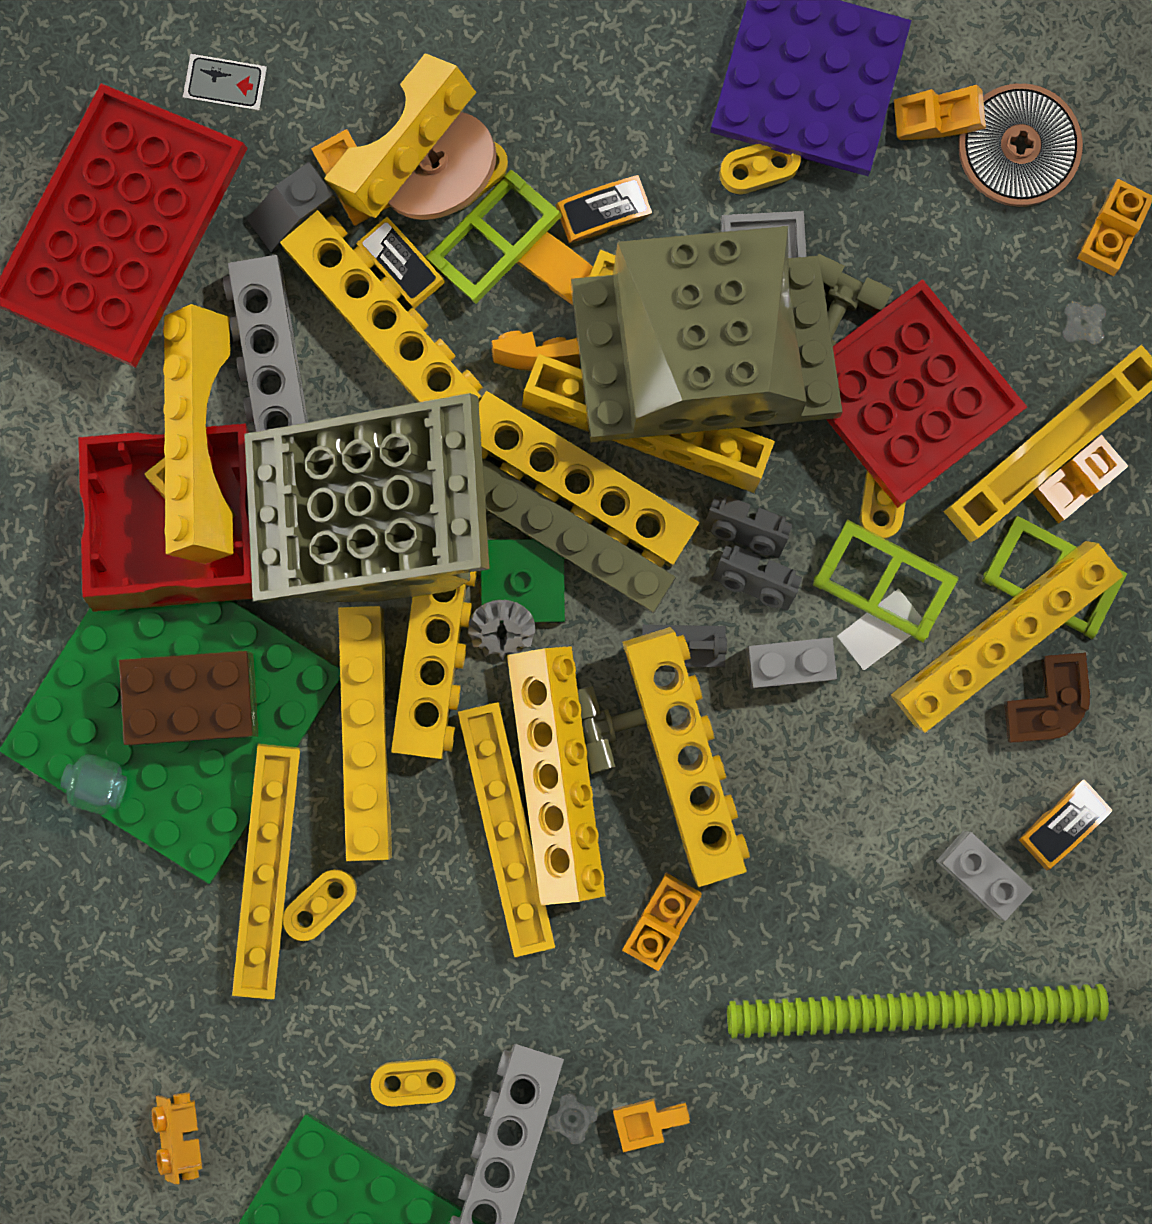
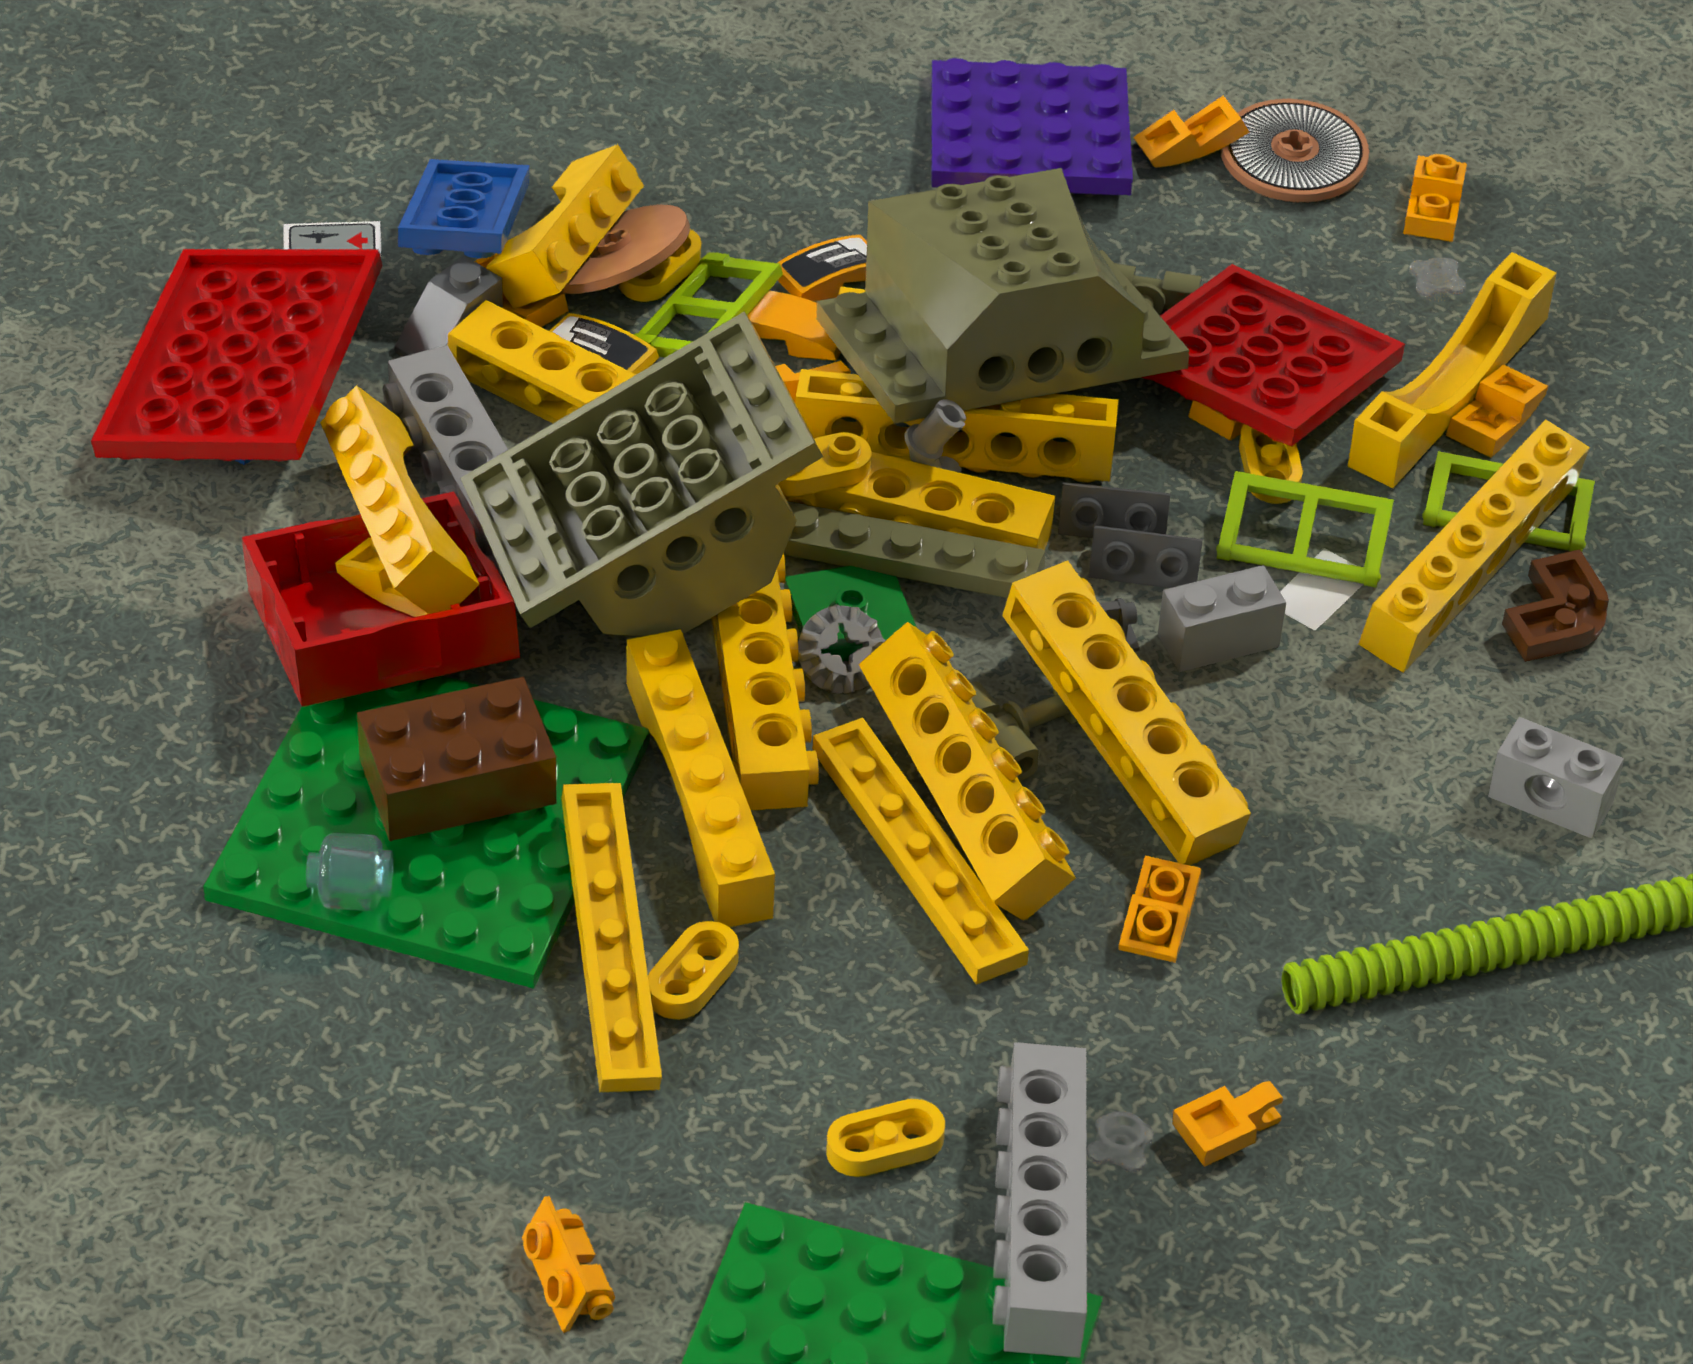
camera: 15 degrees left, 40 degrees down
slope [1018,780,1112,871] -> none
none -> blue plate [398,159,529,258]
none -> yellow plate [778,432,871,496]
none -> light grey piece [904,399,966,473]

